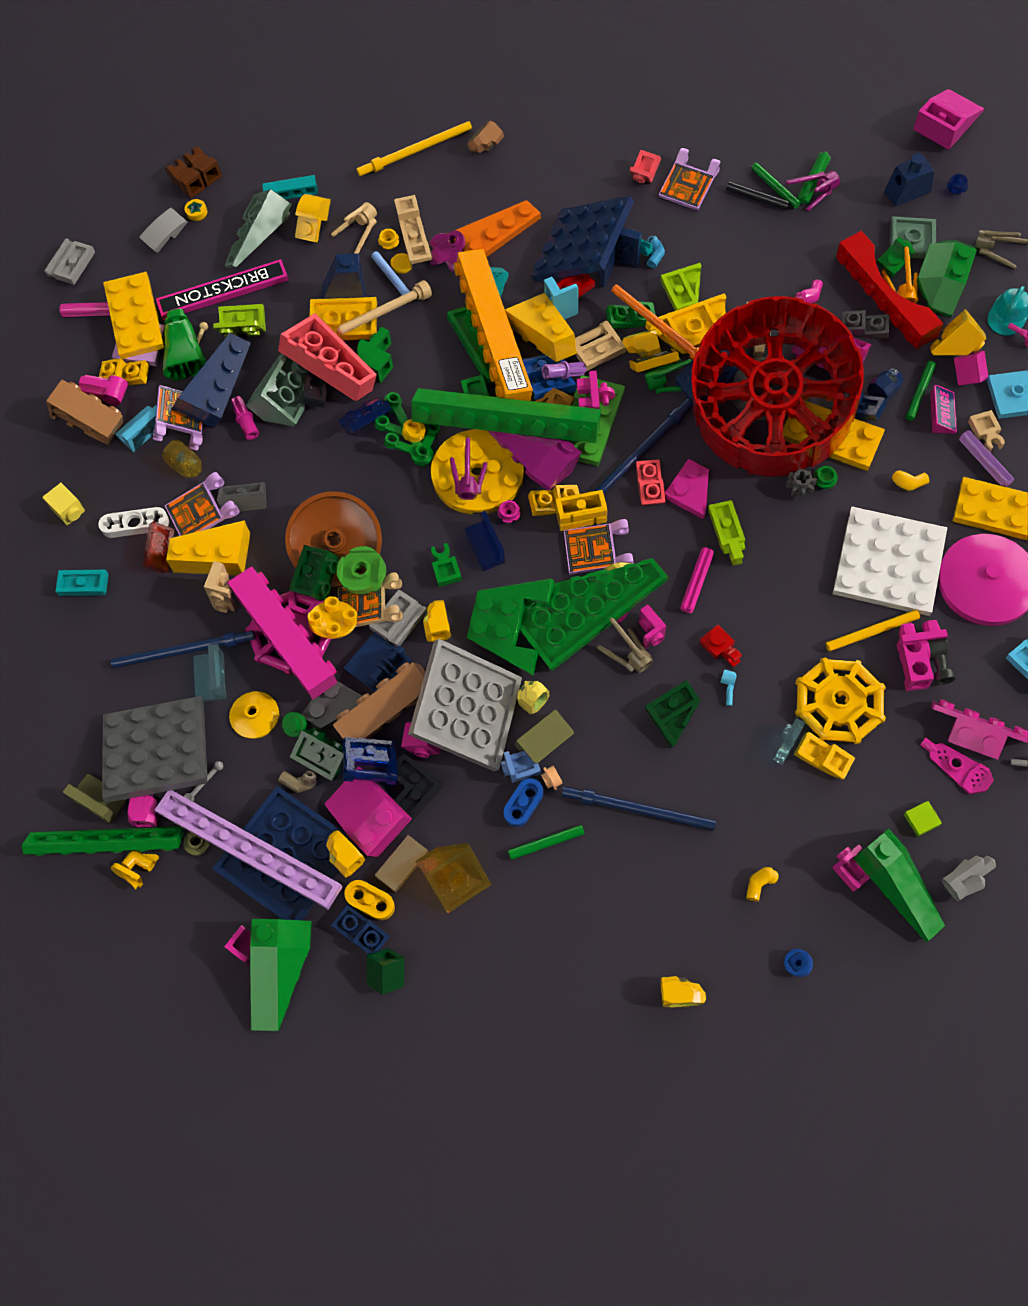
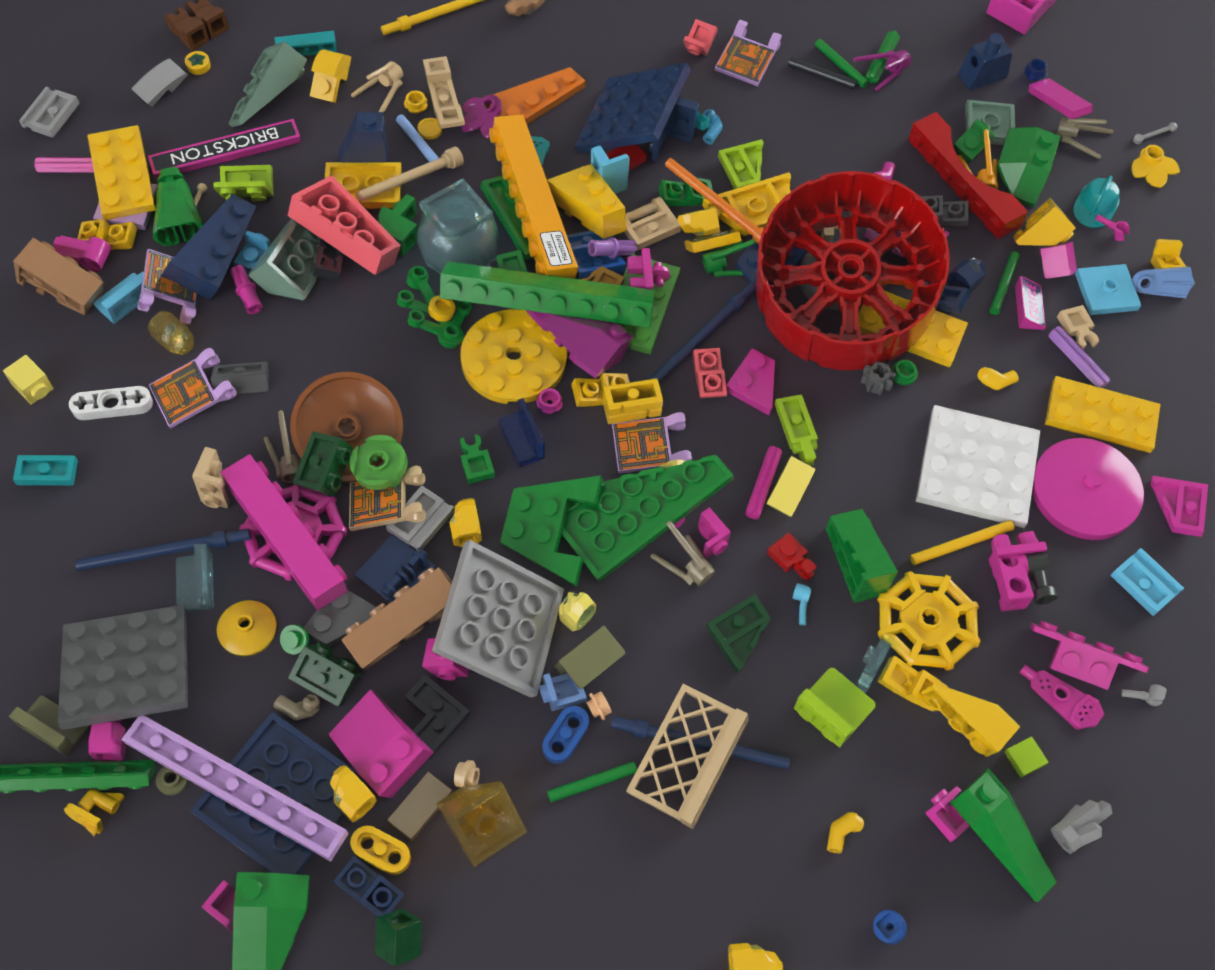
camera: 10 degrees left, 5 degrees down
clear red plate [143,521,174,574] -> none
yellow wedge [166,520,250,576] -> none
light grey hinge [183,761,223,802] -> none
yellow dish [308,596,357,639] -> none
clear blue plate [338,397,392,433] -> none
clear blue plate [342,737,397,785] -> none
magenta plant [450,437,488,500] -> none
none -> dark azure bracket [233,231,271,273]
none -> dark tan plant [263,410,301,483]
none -> clear light blue plate [417,179,500,274]
none -> tan plate [454,760,480,792]
none -> tan fence [626,684,749,829]
none -> light yellow slope [766,456,815,517]
none -> lime bracket [794,668,875,748]
none -> green wedge [825,509,898,603]
none -> yellow slope [921,683,1020,757]
none -> dark pink tile [1028,78,1093,119]

